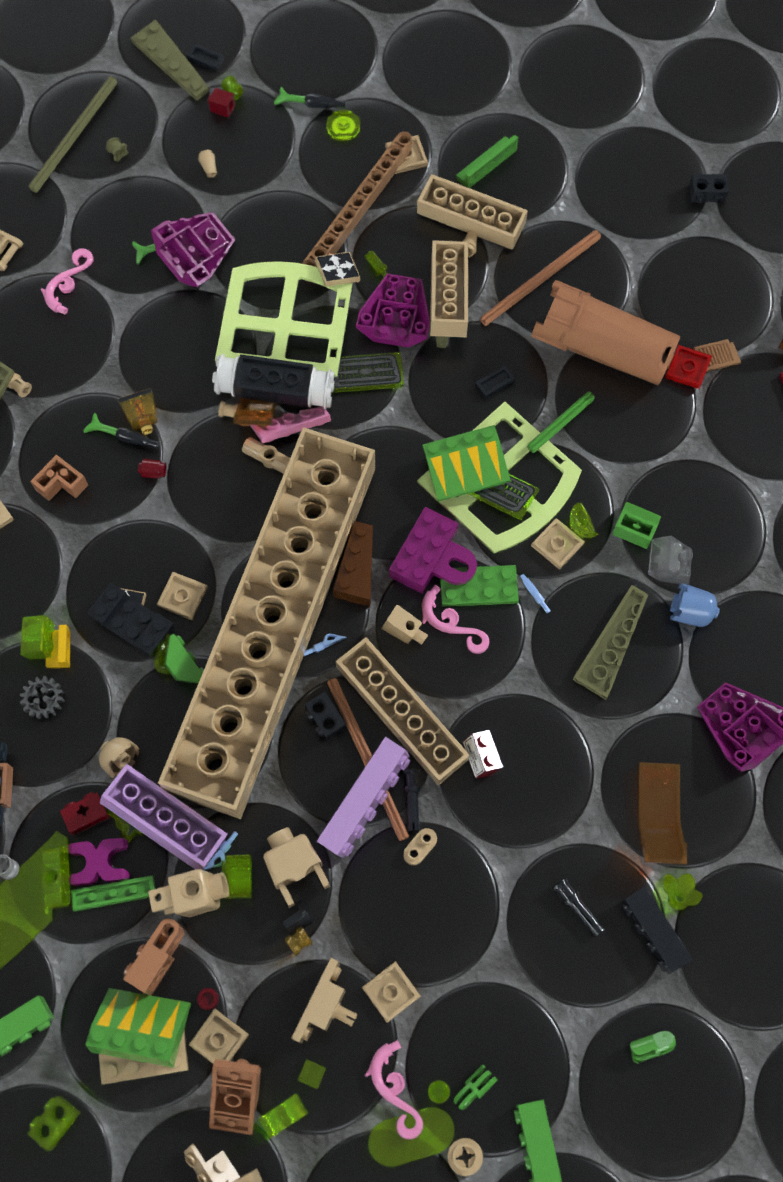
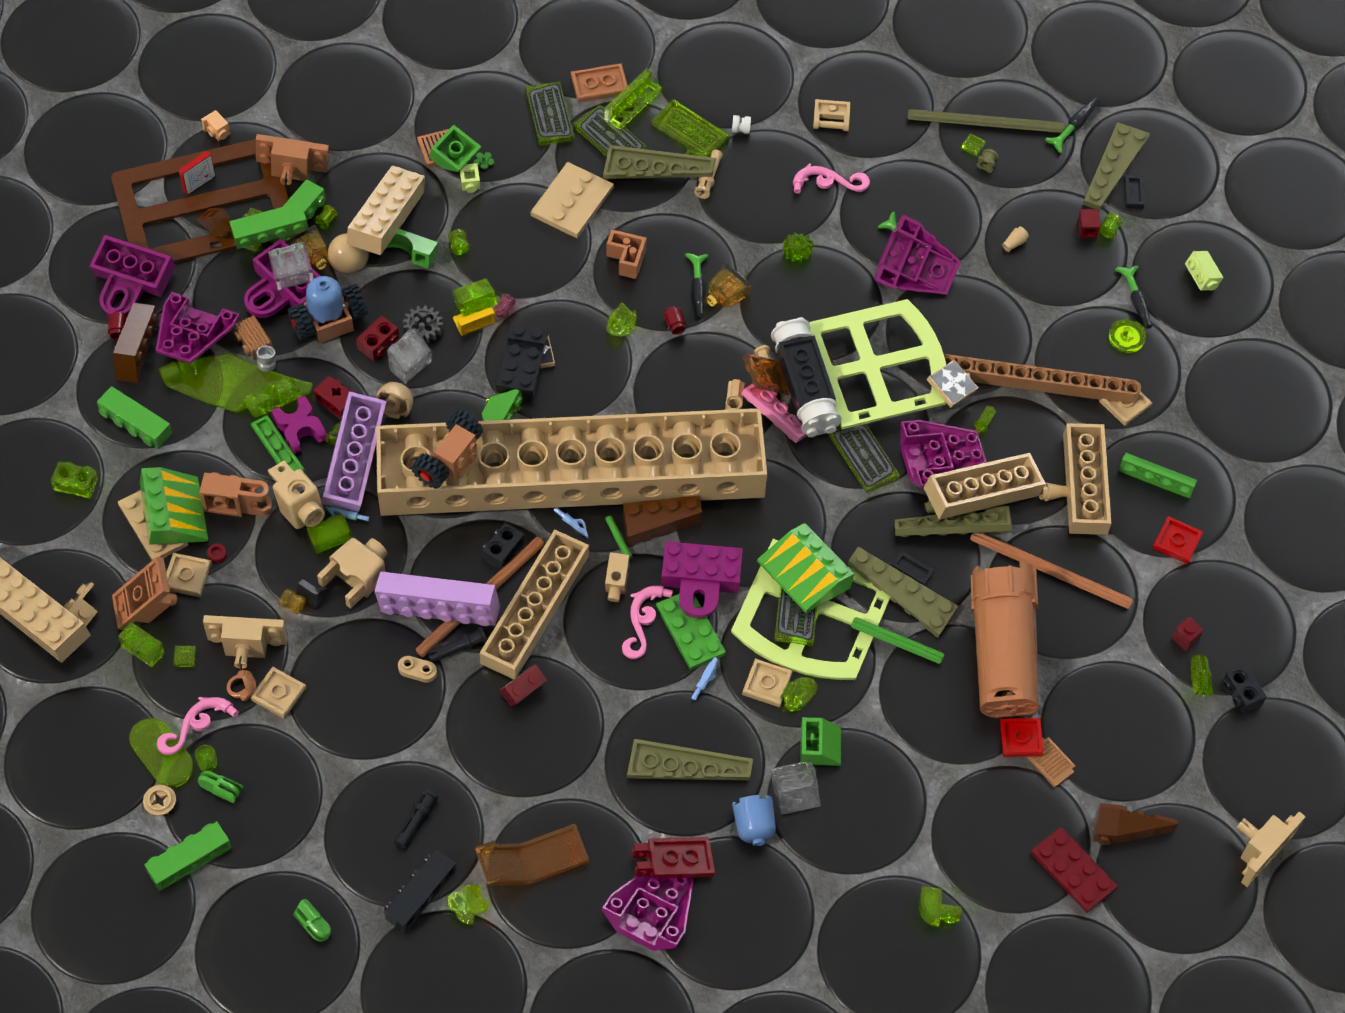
camera: 65 degrees right, 10 degrees down
tan tile [157,572,208,621] -> none
none -> nougat piece [227,670,257,701]
none -> dark red brick [356,315,399,361]
none -> clear slope [387,328,432,384]
none -> brick [411,410,483,489]
none -> clear pink bush [493,294,516,318]
none -> bright green piece [605,516,633,560]
none -> clear neon green hat [606,302,636,337]
none -> dark red tile [631,837,715,879]
none -> clear neon green gear [782,232,813,263]
none -> olive wing [848,547,958,638]
none -> olive wing [895,506,1012,537]
none -> clear neon green tile [961,133,986,156]
none -> piece [1045,97,1100,153]
none -> red tile [1152,516,1203,564]
none -> dark red brick [1172,617,1204,651]
none -> yellowish green brick [1185,251,1223,290]
none -> clear neon green arm [1191,654,1213,696]

